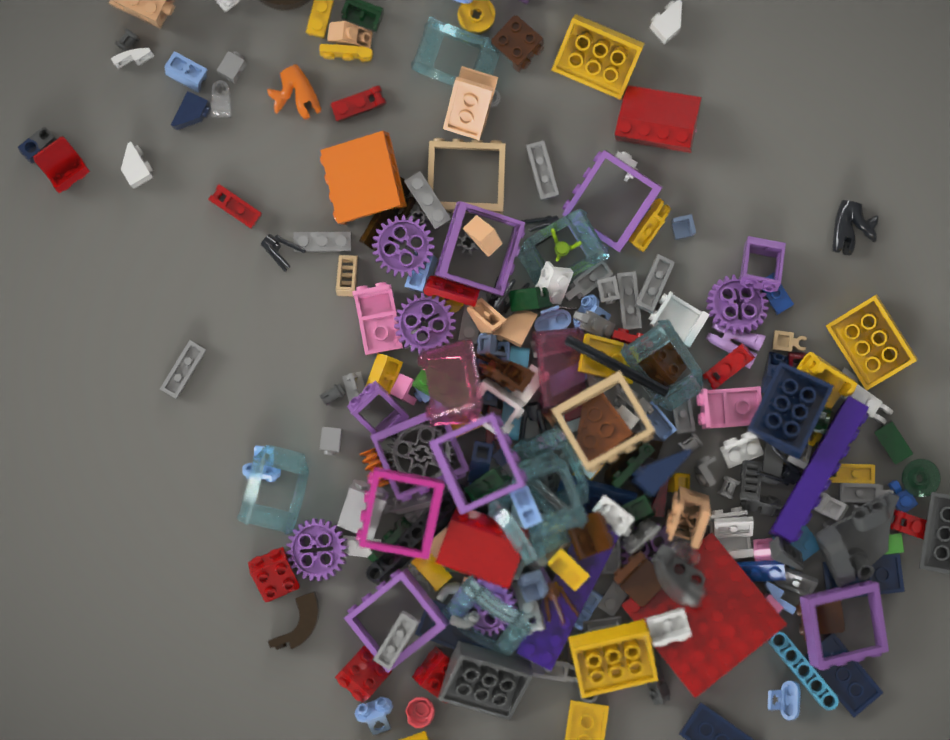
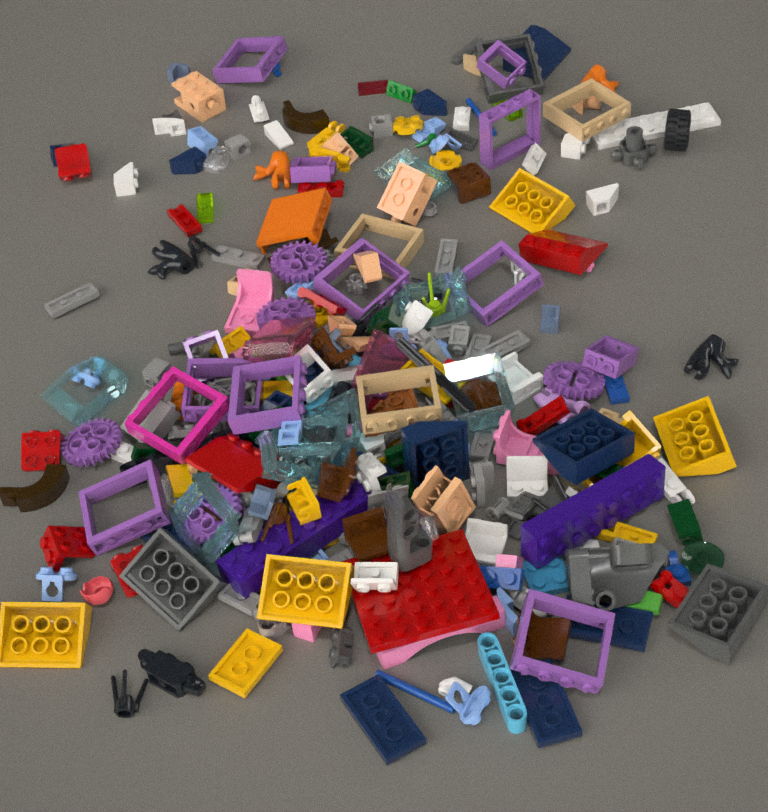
camera: 30 degrees right, 40 degrees down
light grey plate [373,611,420,671] -> none
light grey plate [404,171,451,230] -> none
light grey arm [450,611,480,629] -> none
yellow hinge [628,198,671,252] -> none
white plate [713,516,754,538] -> none
dark grey slope [769,537,804,571] -> none
none -> black piece [147,240,194,279]
none -> clear neon green slope [196,192,214,224]
none -> white slope [264,120,294,150]
none -> medium lavender window [290,156,337,183]
none -> blue bar [375,669,455,714]
none -> white arm [438,677,473,696]

